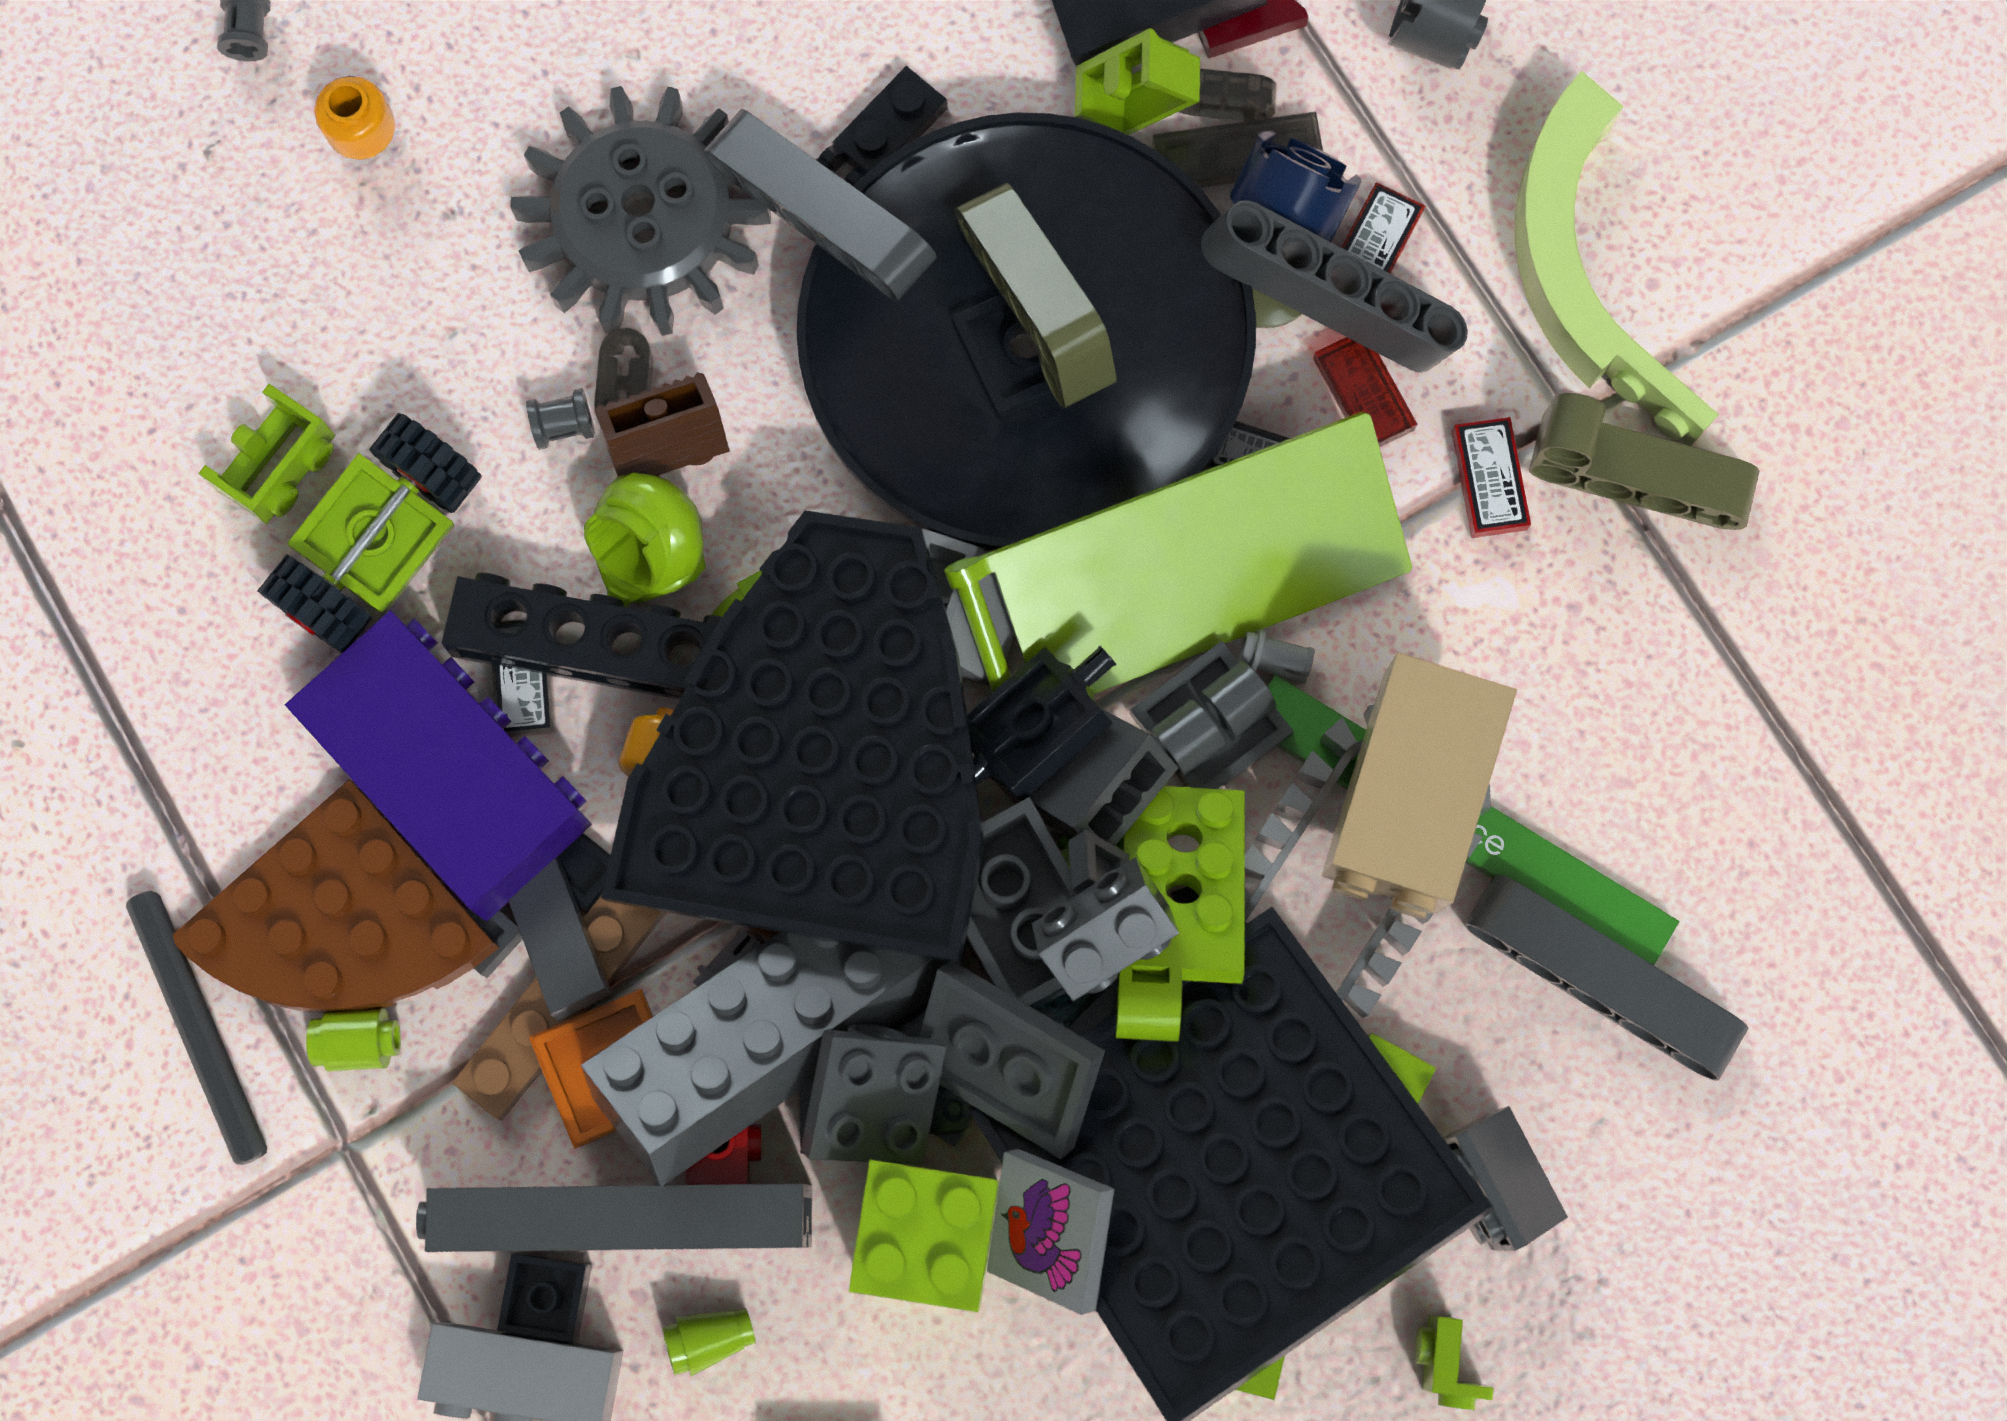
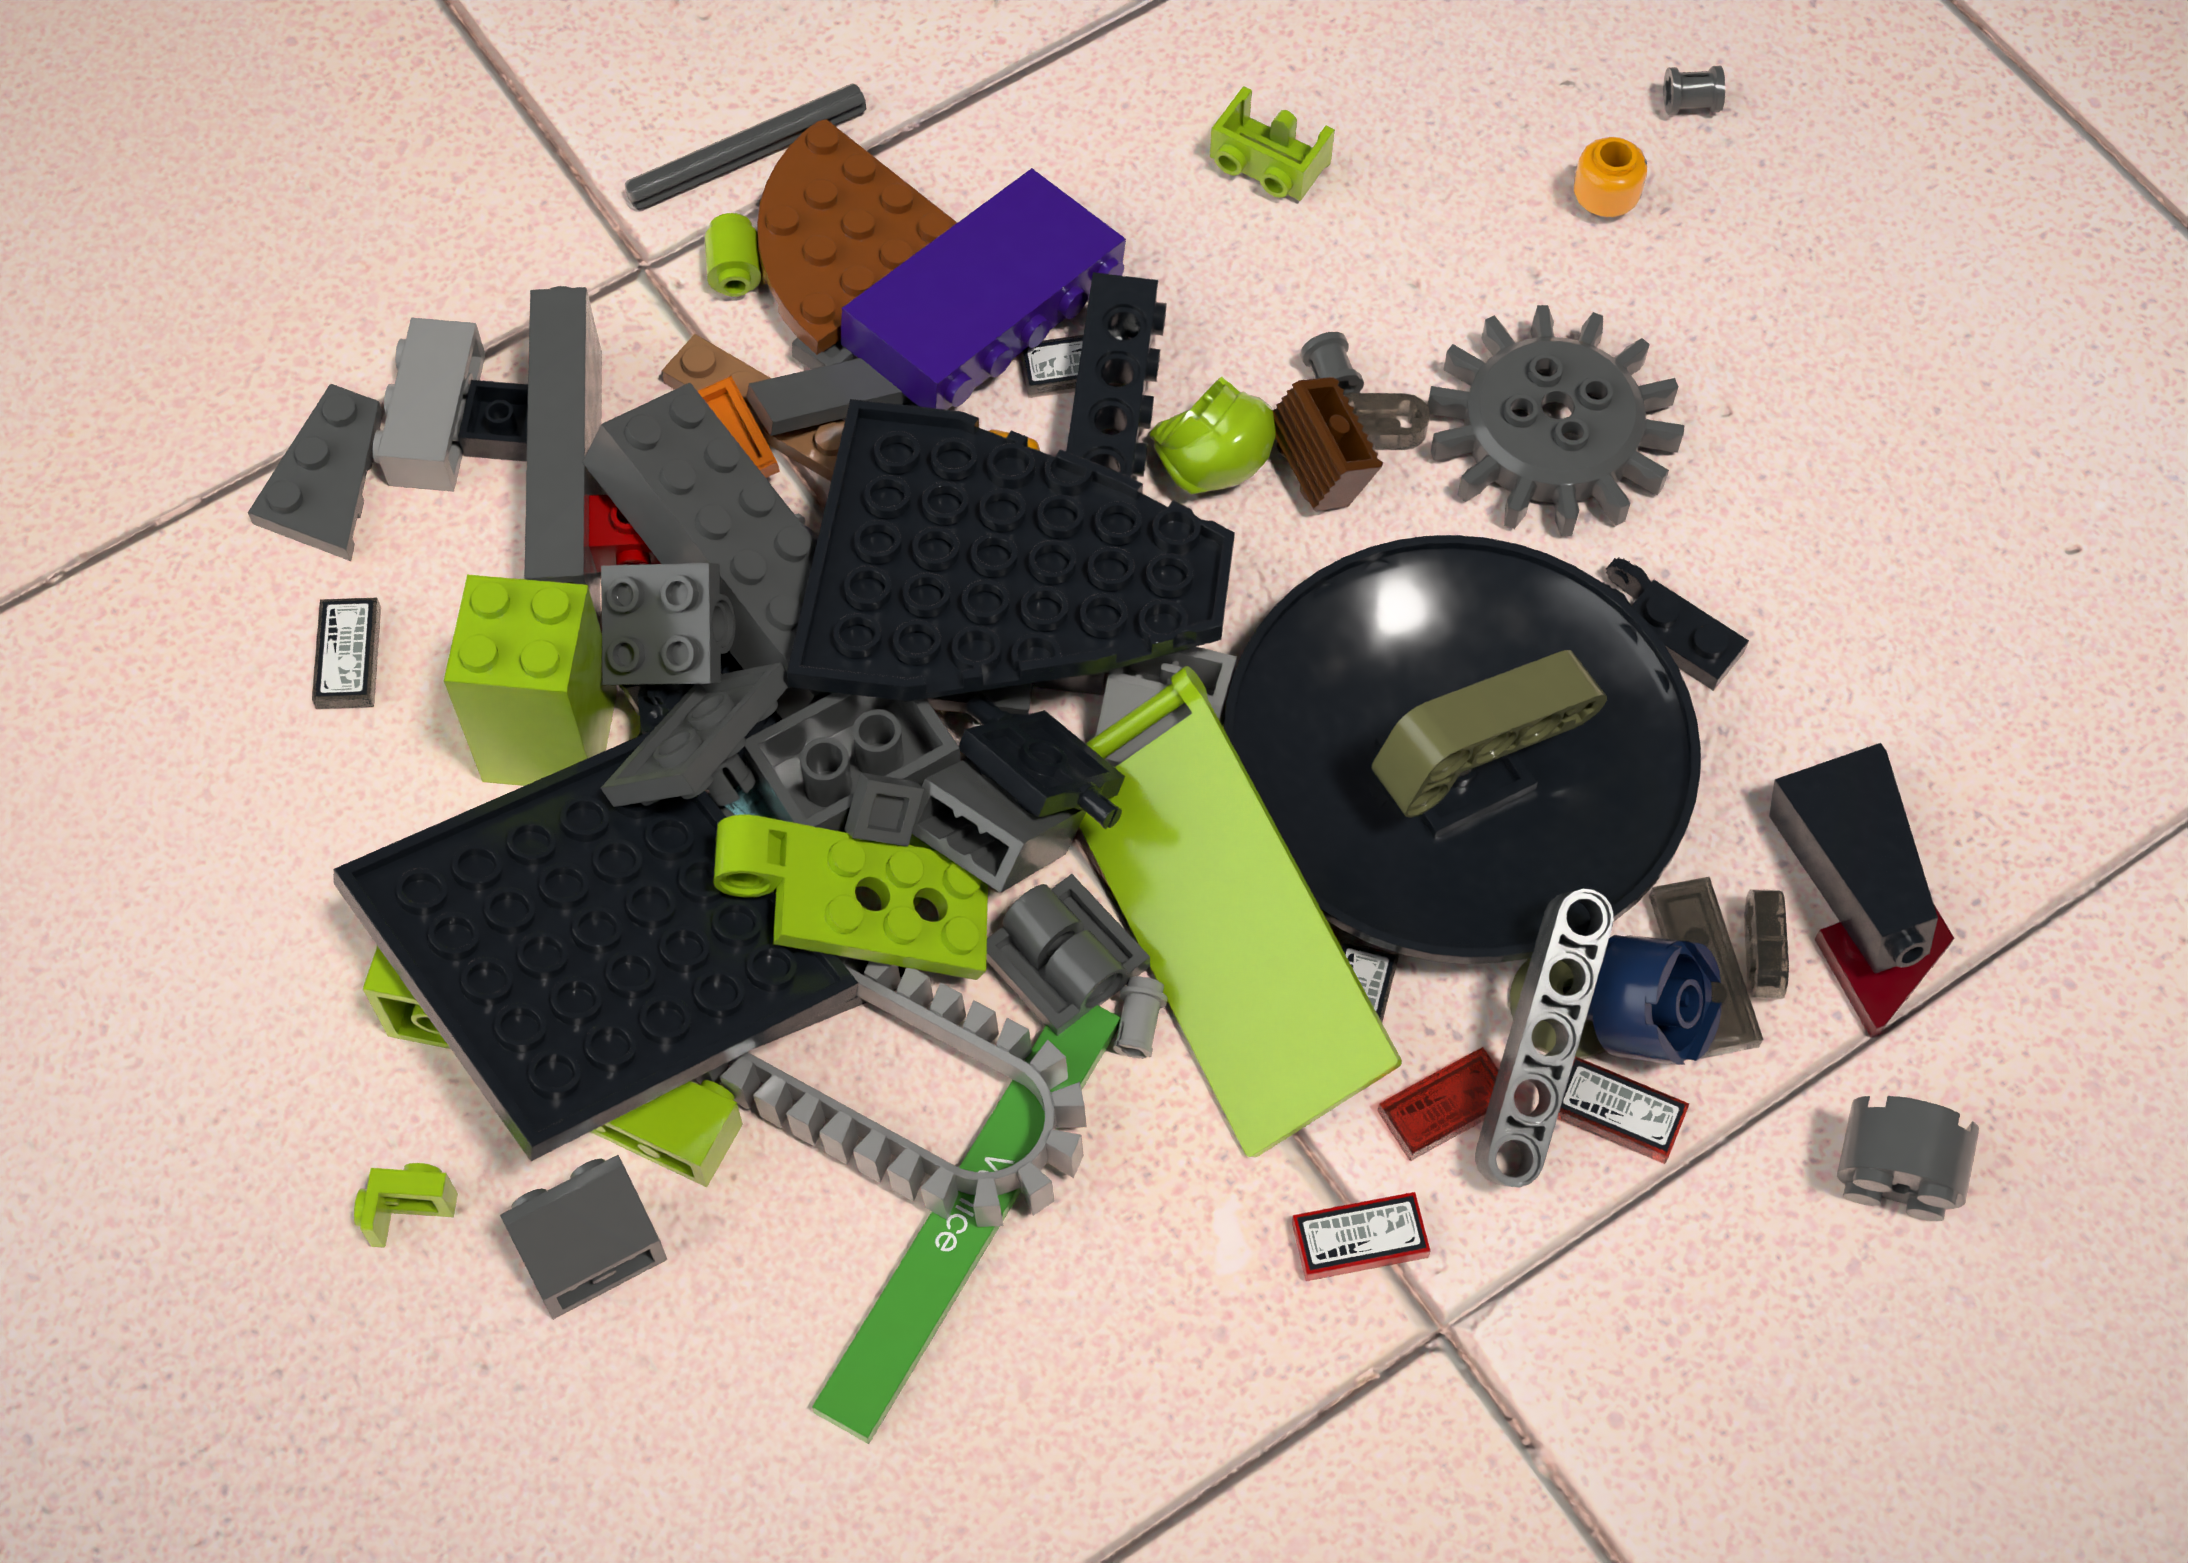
camera: 85 degrees right, 15 degrees down
plate [257,413,482,653] -> none
lime cone [661,1308,756,1377] -> none
beam [703,109,937,302] -> none
light grey tile [987,1149,1114,1315] -> none
brick [1032,857,1179,1001] -> none
lime window [1074,28,1200,135] -> none
tan brick [1321,652,1518,919] -> none
dark grey beam [1465,874,1749,1081] -> none
yellowish green arch [1515,71,1719,446] -> none
olive beam [1529,393,1760,530] -> none

